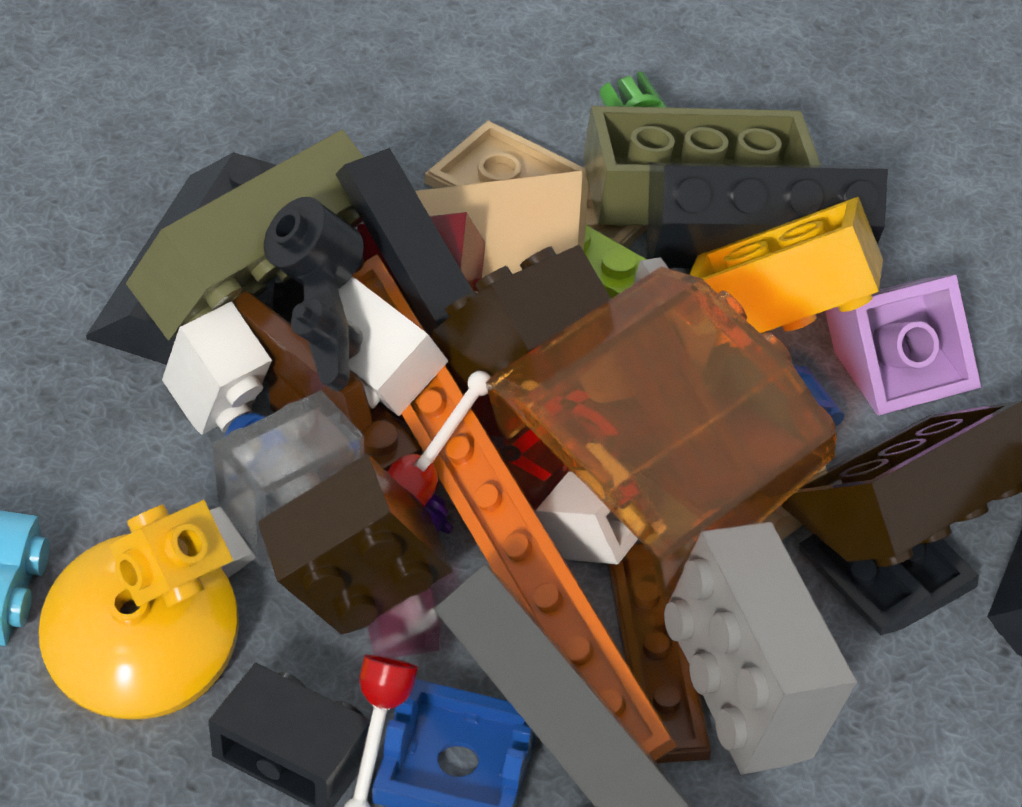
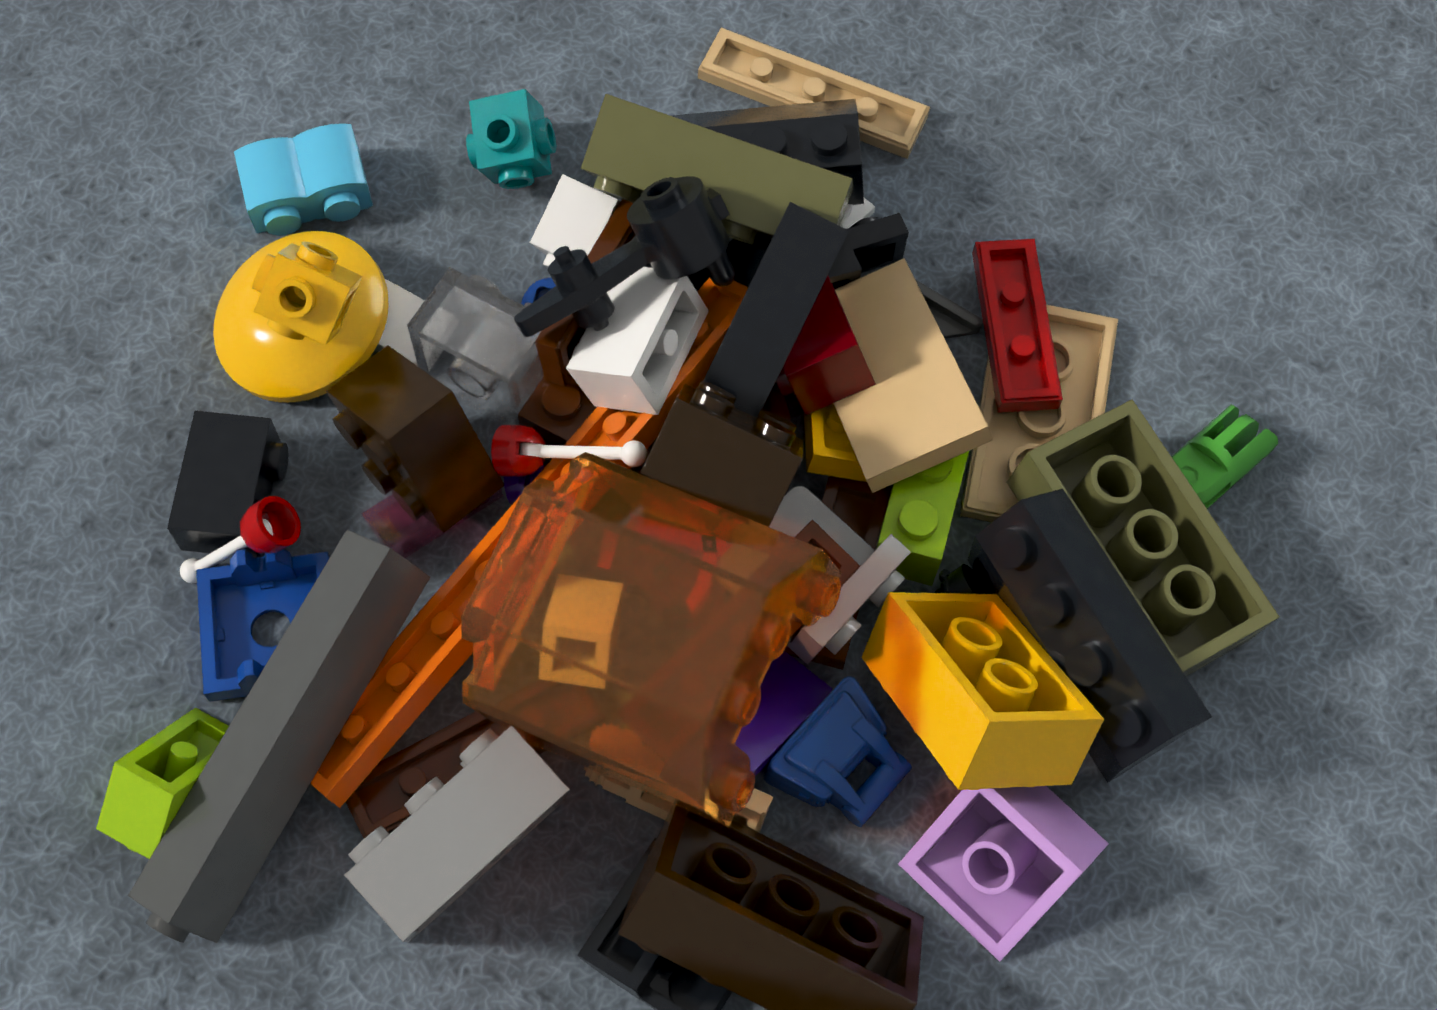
camera: 65 degrees right, 20 degrees up
none -> teal brick [466,89,557,189]
none -> tan tile [698,28,930,159]
none -> red tile [972,239,1063,413]

